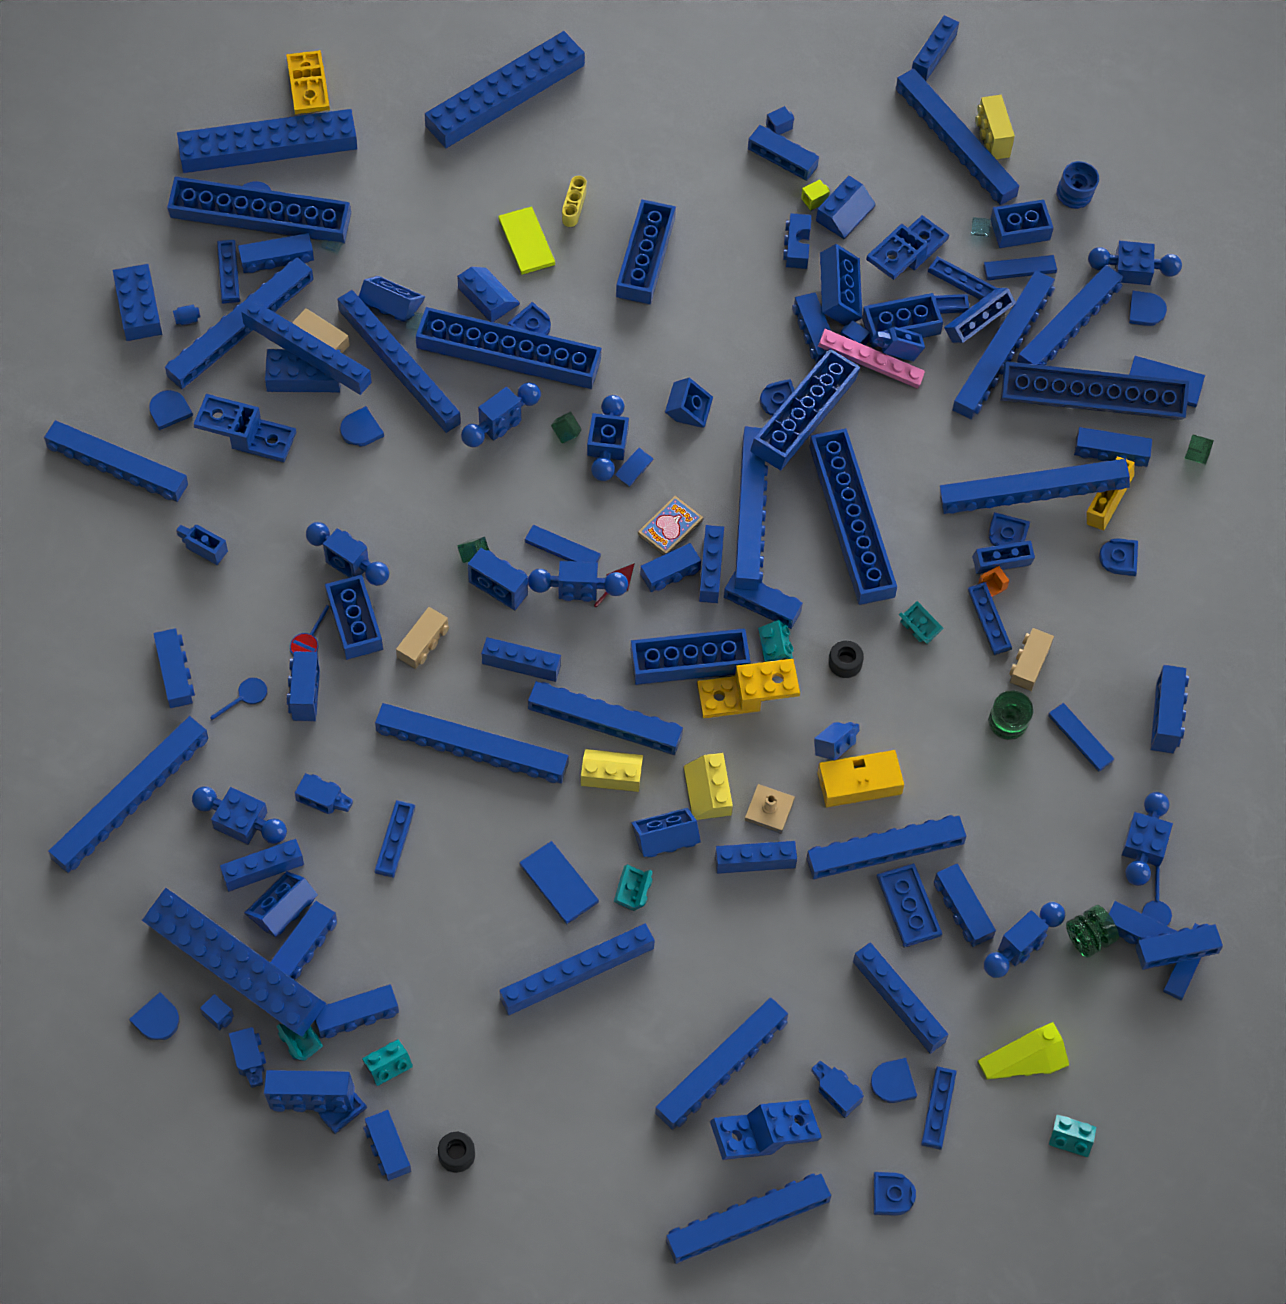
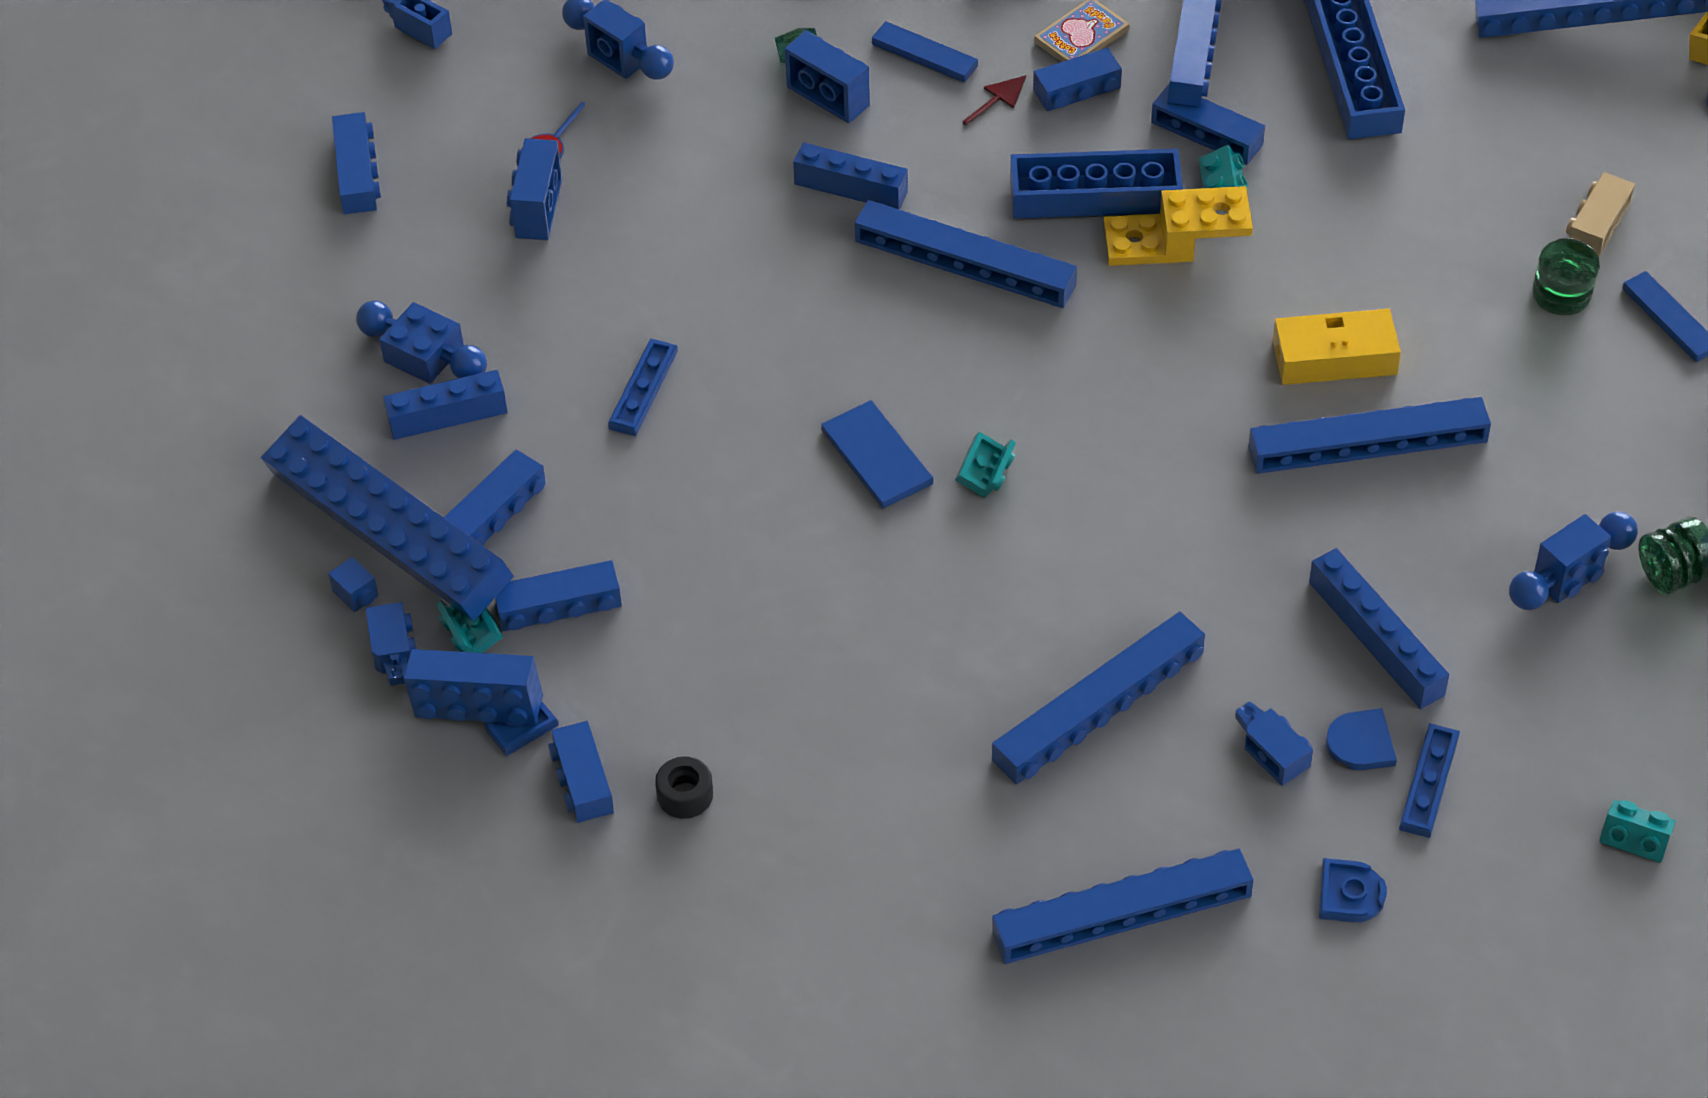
camera: 10 degrees right, 10 degrees down
blue brick [48,716,208,873] -> none
blue tile [129,992,179,1040] -> none
blue piece [210,678,267,720] -> none
blue slope [244,871,318,937] -> none
blue hinge [295,773,353,814] -> none
blue brick [325,575,383,660] -> none
teal bracket [362,1039,413,1086] -> none
blue brick [375,703,569,784] -> none
tan brick [396,607,449,669] -> none
blue brick [499,923,655,1016] -> none
blue brick [528,561,628,602] -> none
light yellow slope [581,749,643,792] -> none
blue slope [631,808,701,857] -> none
light yellow slope [684,753,733,820] -> none
blue brick [699,525,724,603] -> none
blue bracket [710,1100,822,1160] -> none
blue brick [715,841,797,874] -> none
tan tile [745,784,795,833] -> none
blue hinge [814,722,860,761] -> none
black tyre [829,640,864,678] -> none
blue tile [877,863,942,948] -> none
teal bracket [898,601,944,644] -> none
blue brick [934,863,996,947] -> none
blue tile [968,582,1012,655] -> none
blue brick [972,540,1035,574] -> none
orange panel [978,566,1009,597] -> none
neon yellow wedge [978,1022,1069,1079] -> none
blue tile [989,512,1030,546] -> none

